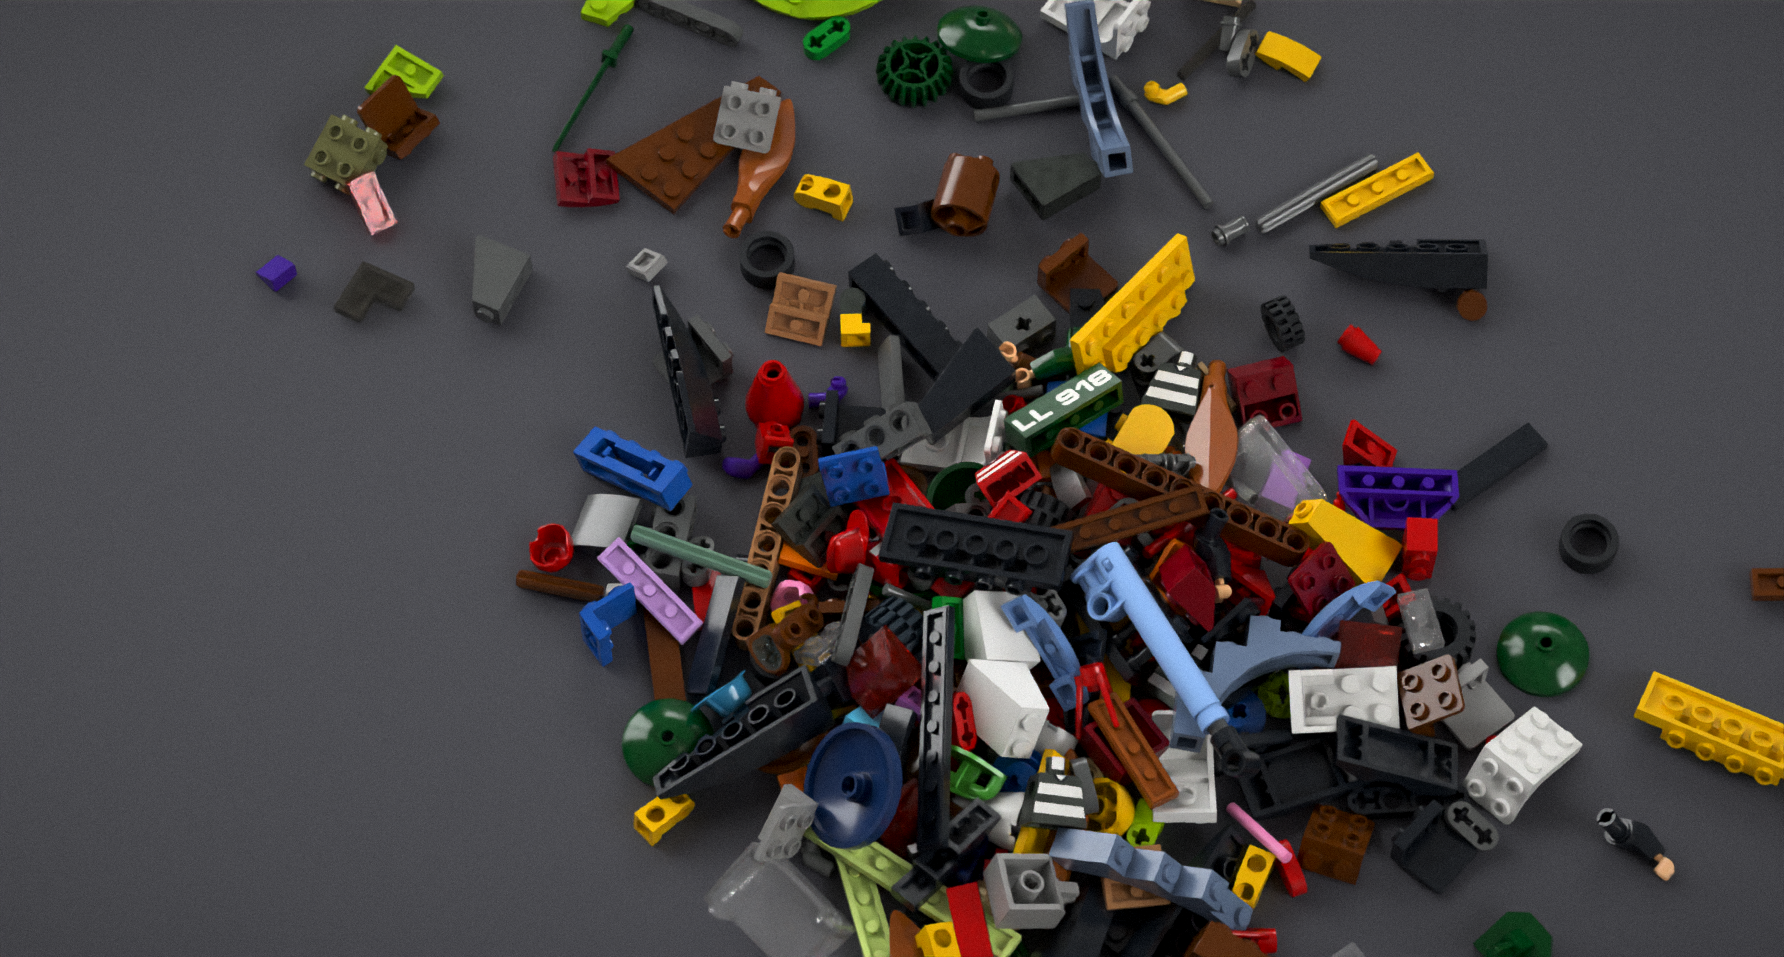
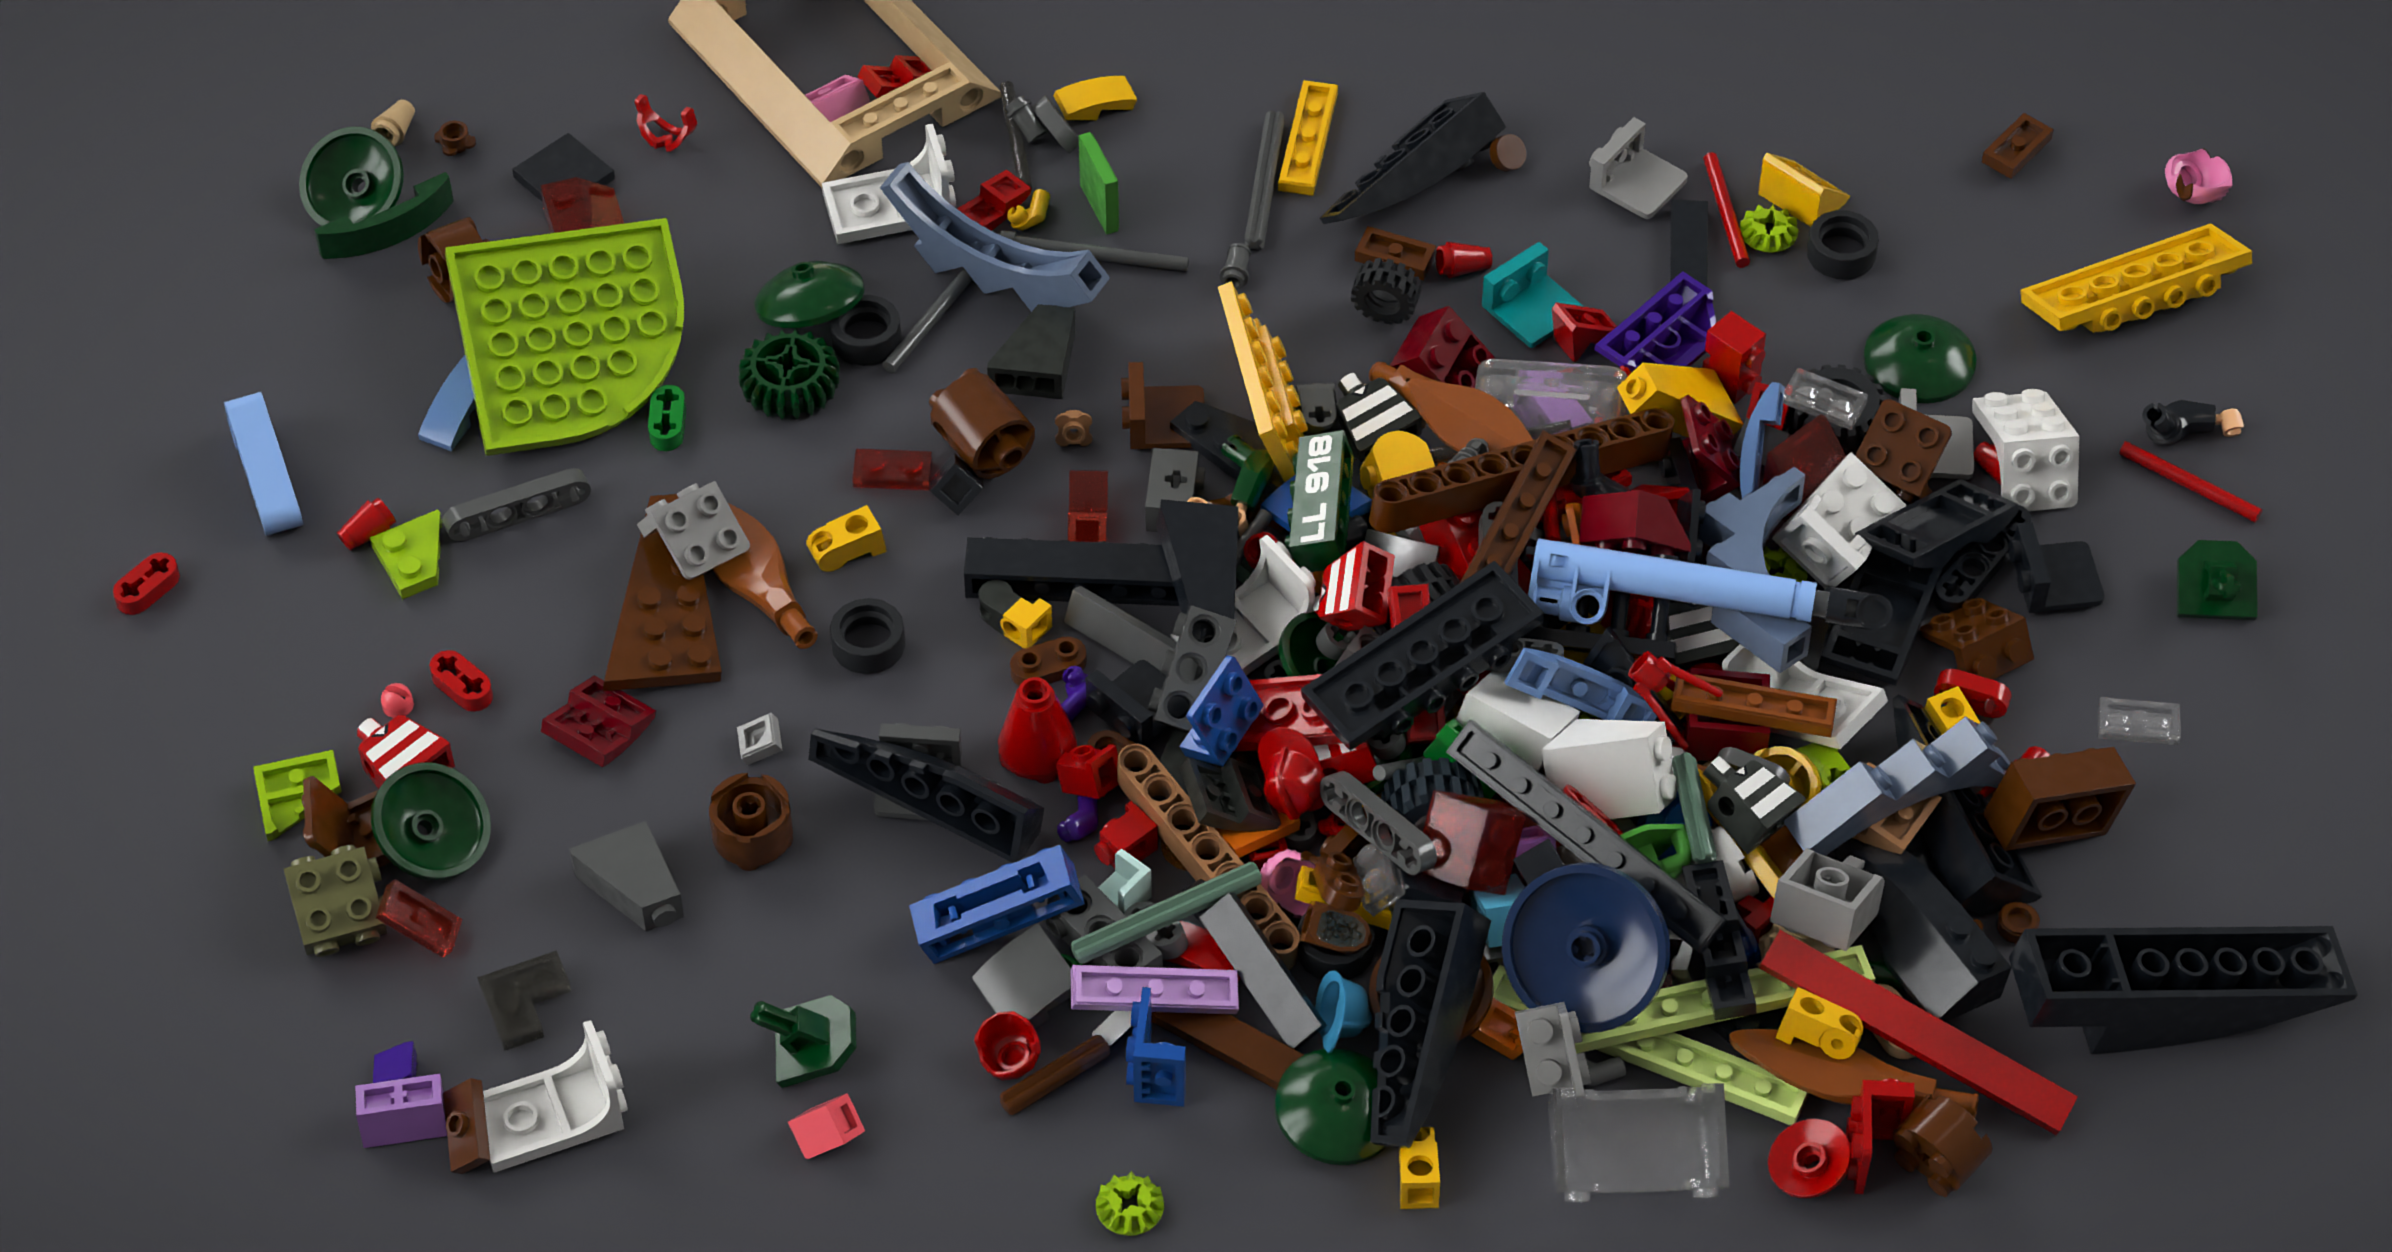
camera: 50 degrees left, 10 degrees down
dark green sword [552,24,634,153] -> none
medium nougat slope [765,272,837,346] -> none
bright pink bar [1226,802,1292,863] -> none
dark grey beam [1444,801,1499,852] -> none
none -> medium lavender hinge [355,1074,447,1148]
none -> torso [357,715,455,789]
none -> dark green dish [371,762,491,880]
none -> coral hinge [381,683,414,718]
none -> red beam [429,650,493,712]
none -> reddish brown plate [443,1078,490,1174]
none -> white bracket [483,1020,628,1173]
none -> reddish brown brick [709,773,793,871]
none -> dark green piece [750,995,857,1088]
none -> coral panel [788,1093,865,1159]
none -> clear red plate [852,449,932,490]
none -> red slope [957,169,1031,231]
none -> reddish brown plate [1010,637,1087,686]
none -> medium nougat plate [1055,410,1093,446]
none -> clear red slope [1068,470,1108,542]
none -> bright green tile [1078,132,1119,235]
none -> red brick [1094,801,1158,869]
none -> lime gear [1096,1171,1164,1236]
none -> light aqua panel [1098,849,1152,914]
none -> reddish brown plate [1355,226,1436,281]
none -> teal bracket [1482,242,1584,348]
none -> light grey bracket [1589,117,1688,219]
none -> sand green axle [1672,752,1717,864]
none -> red bar [1703,152,1750,268]
none -> lime gear [1740,204,1799,253]
none -> yellow slope [1758,153,1850,227]
none -> red bar [2119,441,2263,523]

